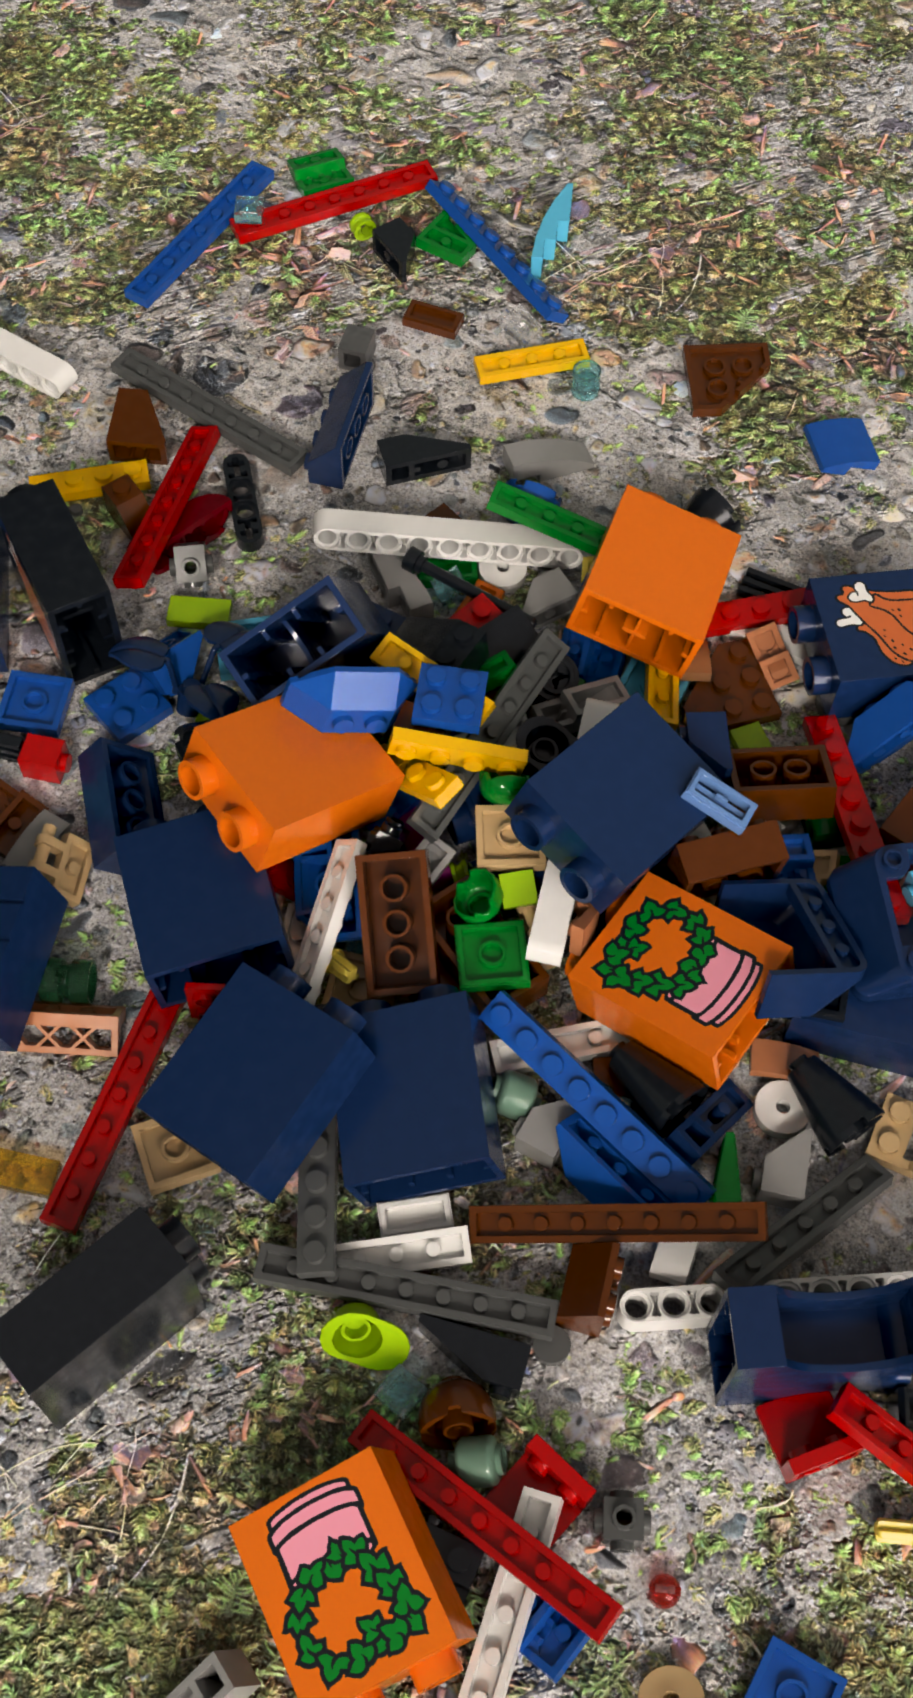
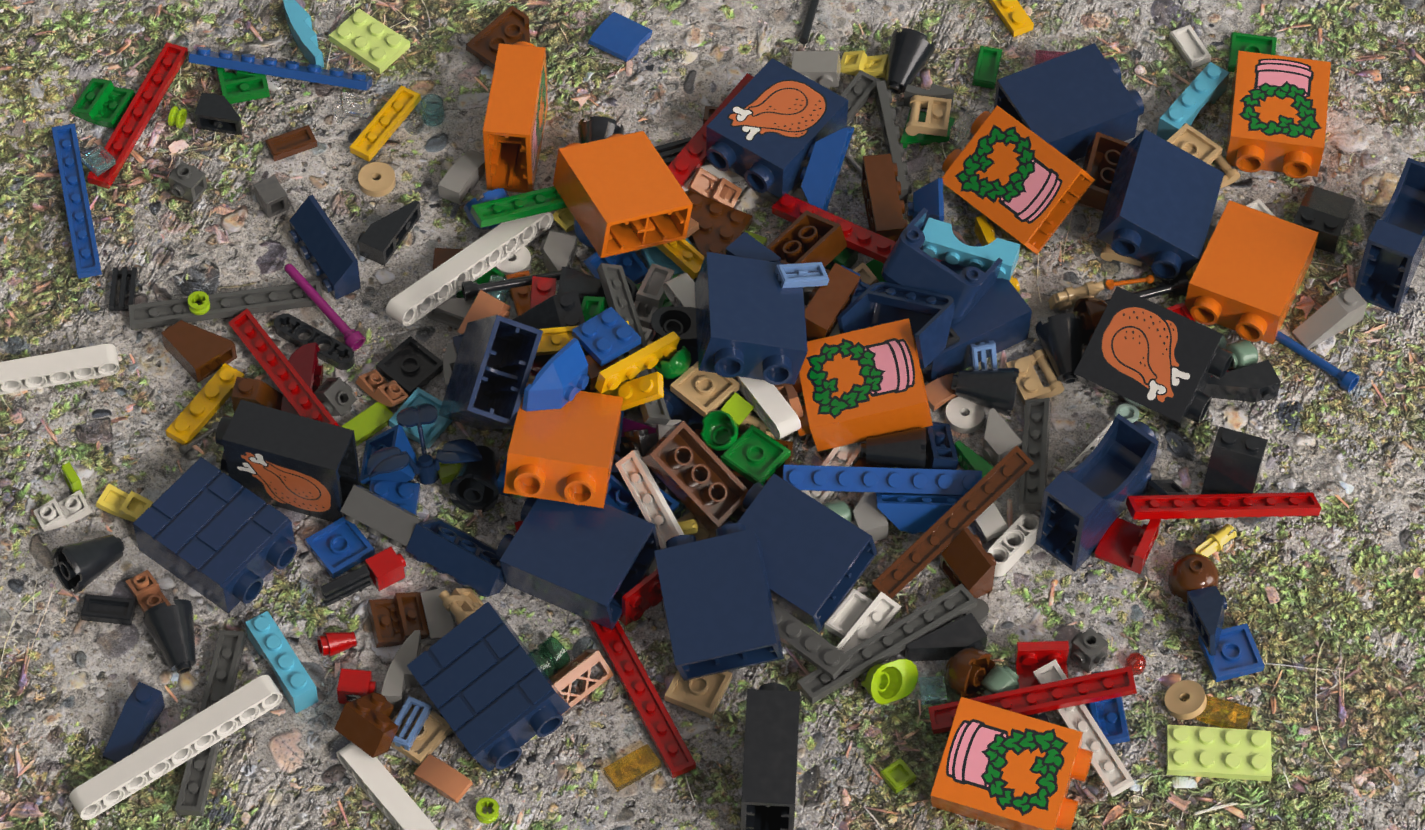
camera: 45 degrees left, 5 degrees down
none -> black tile [109,267,138,311]
none -> dark grey brick [168,162,207,203]
none -> lime bush [188,291,210,315]
none -> magenta piece [284,263,366,351]
none -> yellowish green plate [329,8,411,74]
none -> dark grey brick [340,485,424,548]
none -> nougat slope [355,369,409,407]
none -> tan piece [358,162,396,197]
none -> black plate [376,336,443,397]
none -> nougat slope [457,290,511,335]
none -> orange brick [483,41,548,193]
none -> lime tile [880,758,917,794]
none -> medium blue tile [970,340,998,370]
none -> reddish brown cylinder [1168,553,1219,603]
none -> dark blue slope [1187,586,1227,656]

